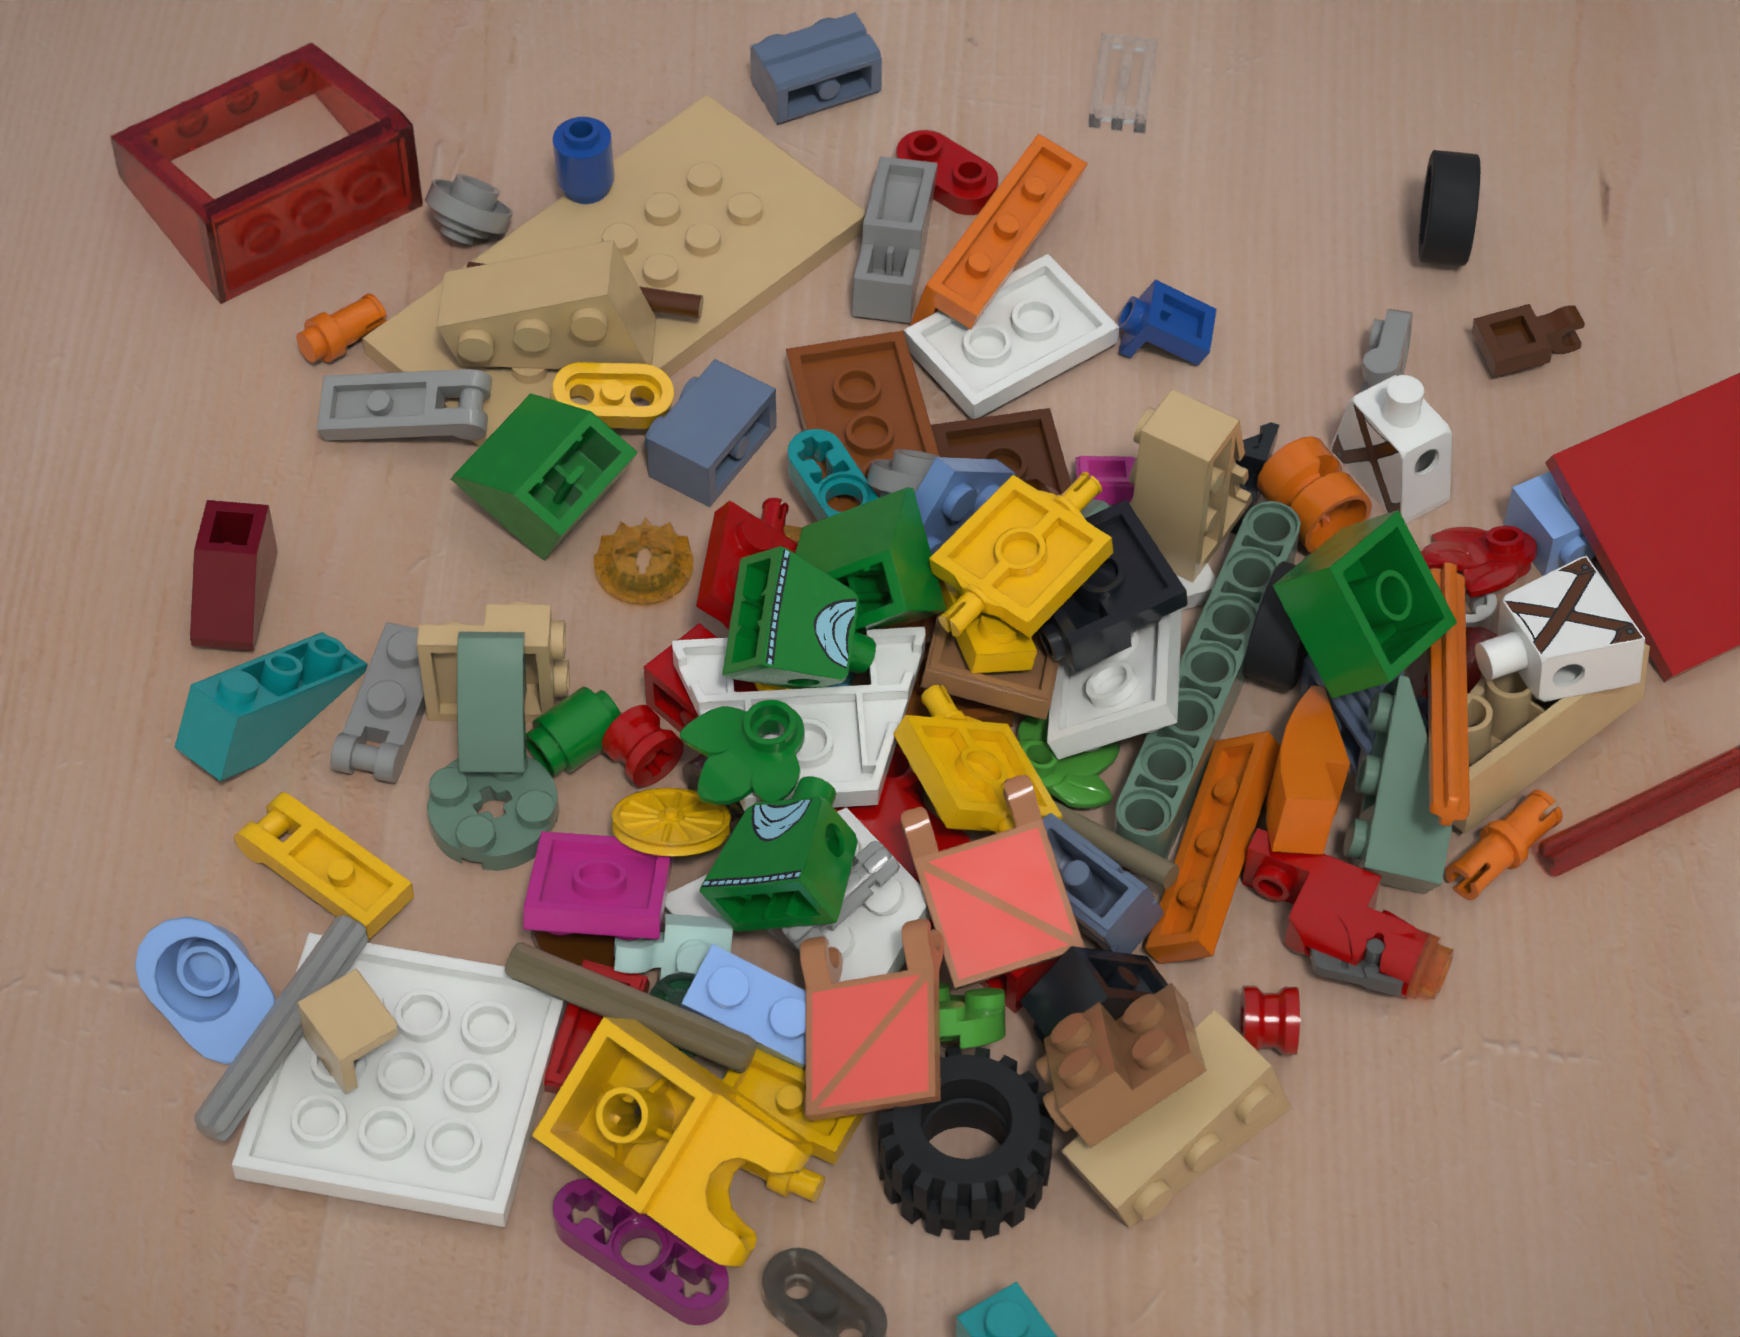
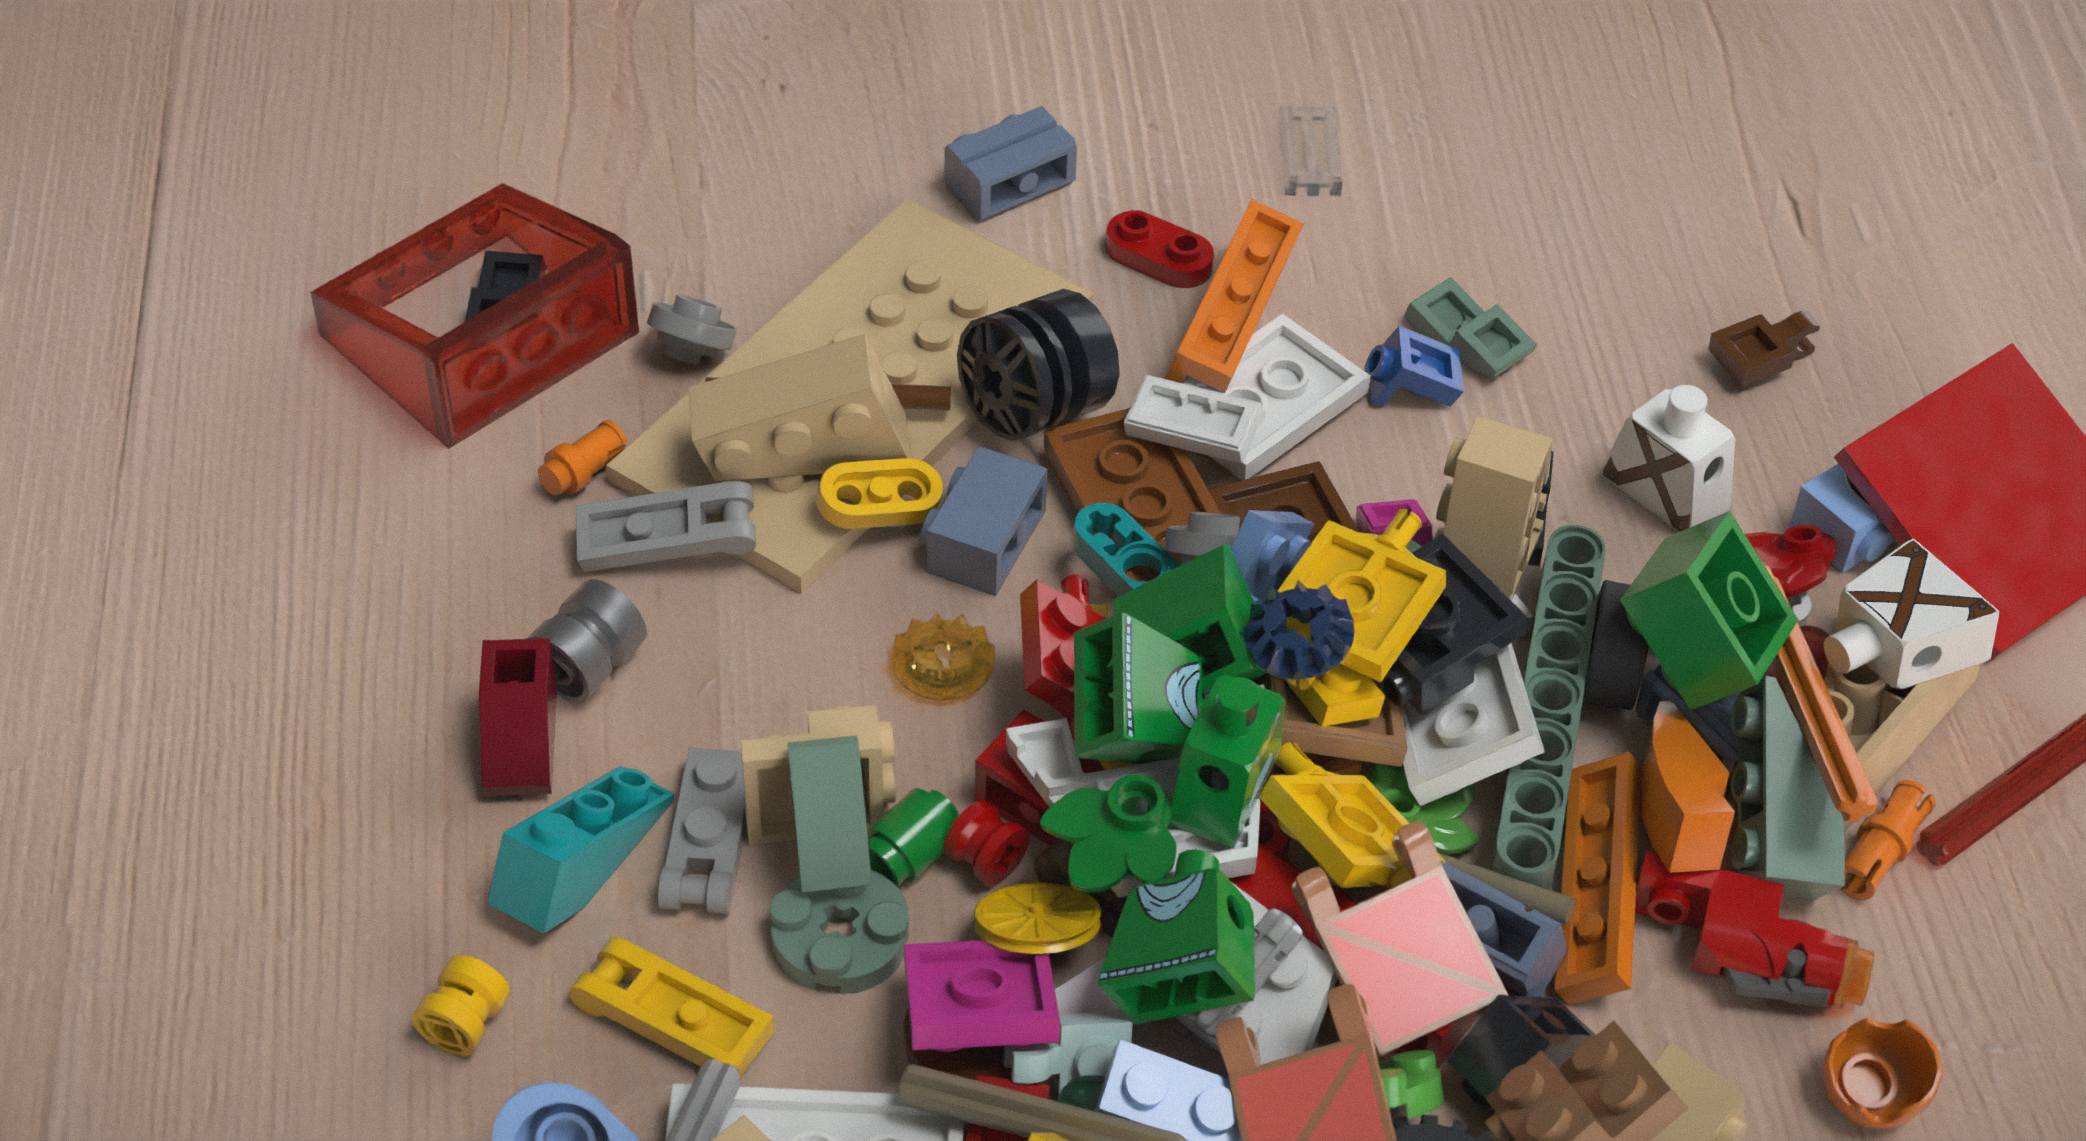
camera: 10 degrees left, 5 degrees down
green slope [450,393,638,561] -> none
blue brick [552,117,615,204] -> none
light grey slope [852,156,938,323] -> none
red wheel [1239,985,1300,1055] -> none
orange wheel [1257,436,1372,553] -> none
light grey plate [1361,309,1413,392] -> none
black tyre [1419,150,1481,266] -> none
none -> yellow wheel [412,954,511,1056]
none -> black slope [463,250,546,340]
none -> flat silver wheel [526,579,647,703]
none -> black wheel [957,289,1120,441]
none -> white plate [1124,374,1262,464]
none -> green torso [1169,675,1285,849]
none -> dark blue gear [1243,579,1355,679]
none -> sand green slope [1404,277,1537,378]
none -> orange hair [1821,1018,1943,1129]

